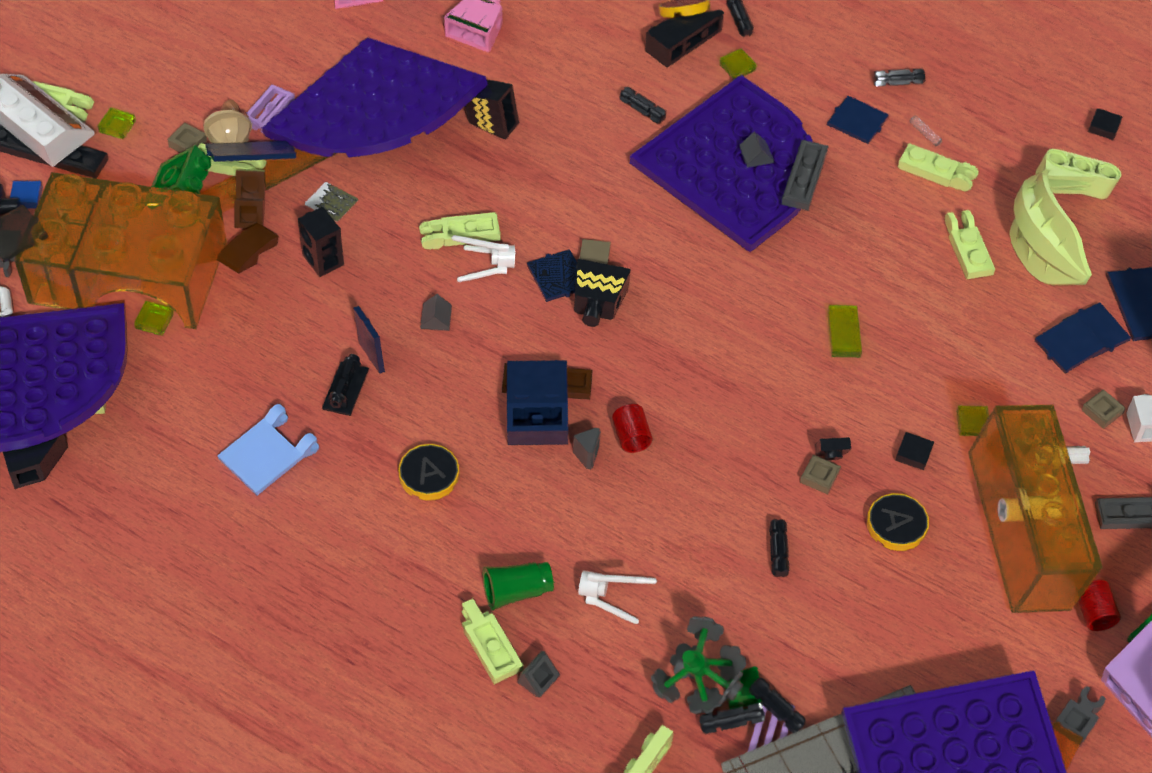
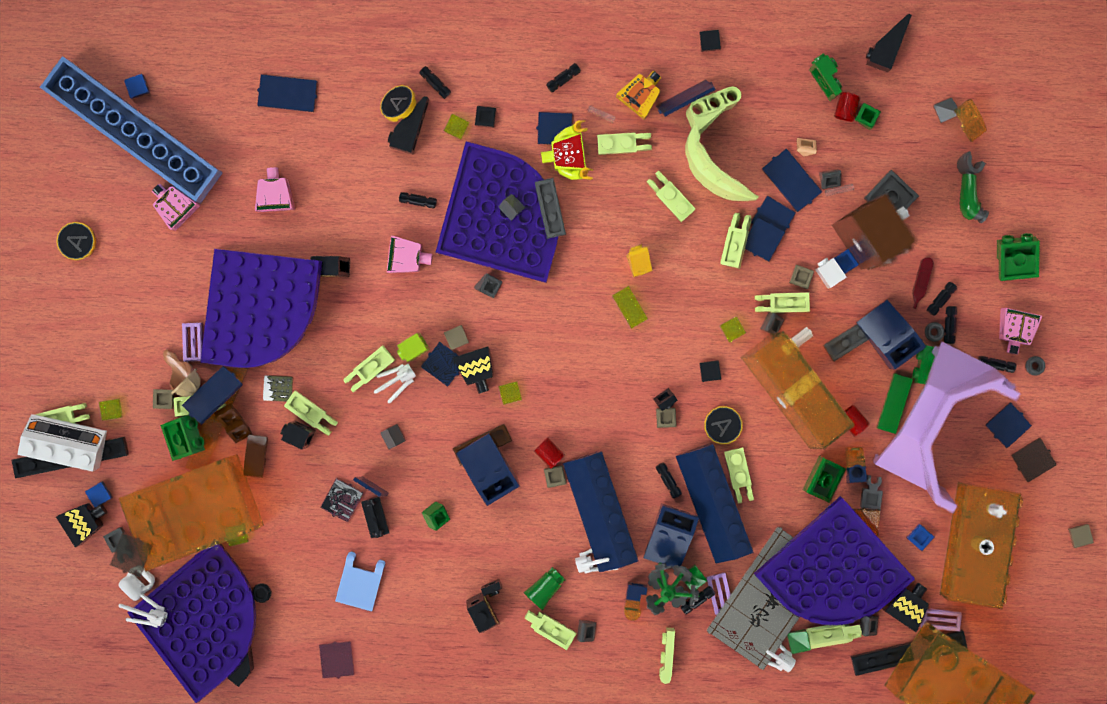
camera: 30 degrees left, 35 degrees up
black tile [398,444,460,501] -> none
dark grey slope [573,428,601,470] -> none
black axle [749,678,806,733] -> none
none -> black plate [252,583,272,603]
none -> yellowish green hinge [284,390,338,436]
none -> clear purple piece [319,641,354,679]
none -> piece [320,478,364,522]
none -> bright pink torso [387,236,433,273]
none -> lime brick [397,333,430,362]
none -> green slope [421,502,450,531]
none -> black torso [466,592,500,633]
none -> dark grey slope [474,273,502,298]
none -> black tile [475,106,496,128]
none -> black plate [481,579,502,597]
none -> clear neon green tile [498,381,522,405]
none -> torso [541,120,593,180]
none -> dark tan tile [544,465,566,488]
none -> dark blue slope [563,451,639,572]
none -> torso [616,71,661,120]
none -> leg [624,582,648,621]
none -> yellow slope [626,245,652,278]
none -> dark blue slope [643,503,699,568]
none -> piece [656,80,716,117]
none -> dark blue slope [676,443,754,564]
none -> yellowish green hinge [720,213,751,269]
none -> yellowish green hinge [724,447,754,504]
none -> yellowish green hinge [755,292,810,313]
none -> green slope [802,456,846,503]
none -> leg [845,447,867,483]

